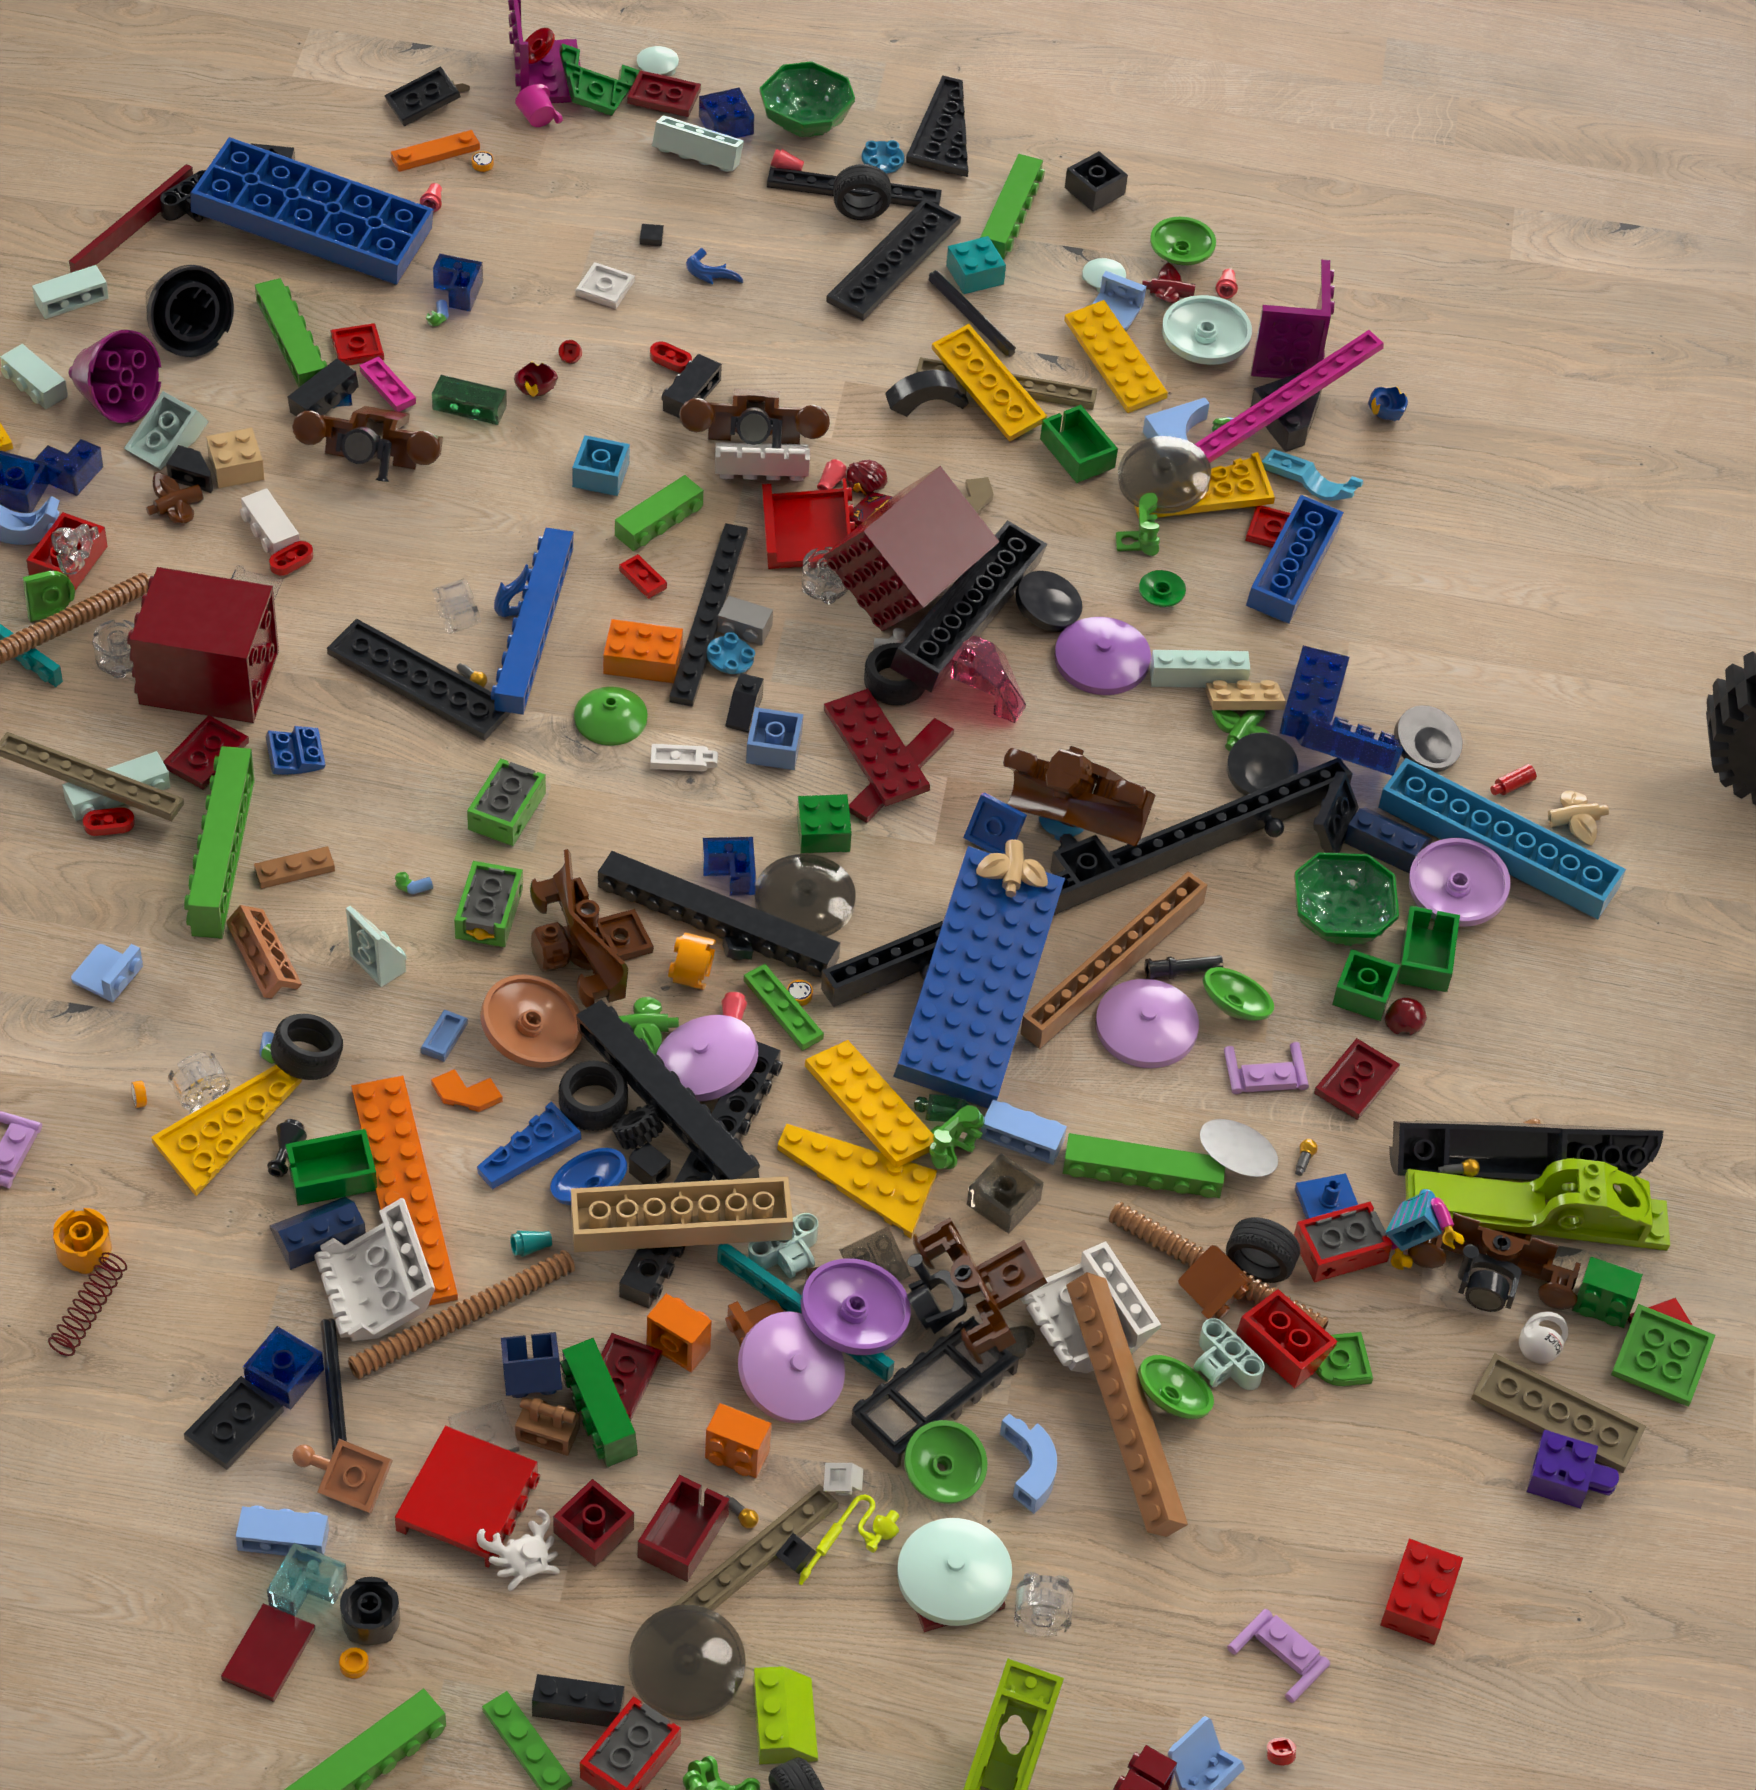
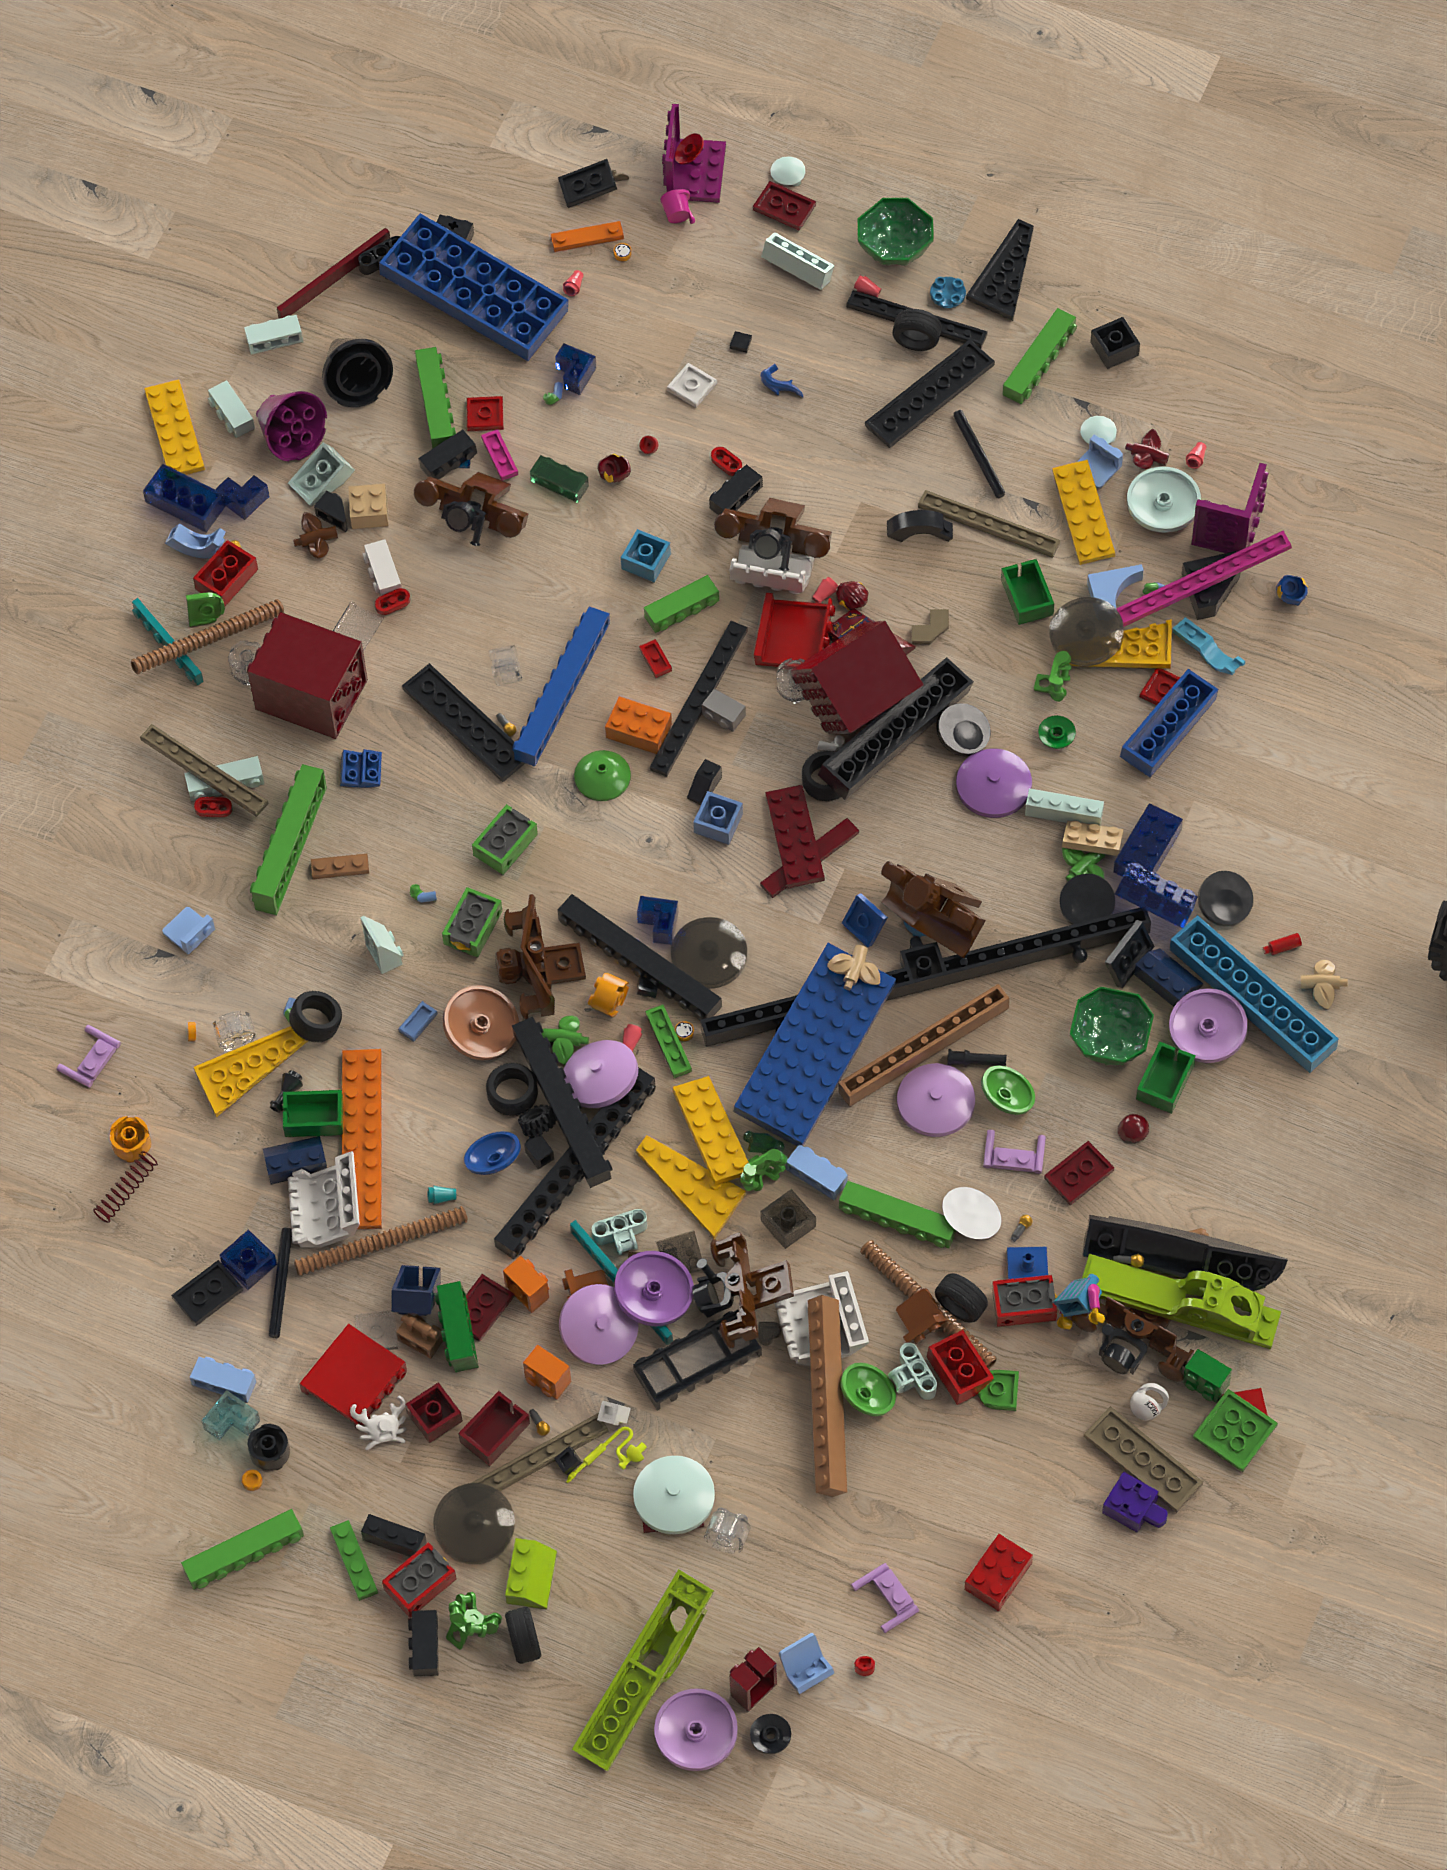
camera: 20 degrees right, 10 degrees up
clear piece [51,524,99,575] -> none
dark red plate [163,715,249,790] -> none
dark red tile [221,1603,316,1702] -> none
nougat fence [226,905,302,999] -> none
nougat plate [292,1439,393,1513] -> none
orange tile [431,1069,503,1112] -> none
blue wing [477,1101,582,1190] -> none
blue piece [494,564,529,618] -> none
green wing [559,43,640,116] -> none
tan brick [571,1176,793,1252] -> none
white hinge [650,744,718,772] -> none
clear blue brick [699,87,754,138] -> none
dark azure dish [706,632,755,674] -> none
green brick [797,794,852,854] -> none
bright green dish [904,1420,988,1504] -> none
yellow plate [932,324,1047,442] -> none
teal brick [946,236,1006,294] -> none
clear pink brick [951,635,1026,723] -> none
light blue arch [1000,1413,1057,1514] -> none
bright green dish [1150,216,1216,266] -> none
green brick [1332,949,1400,1021] -> none

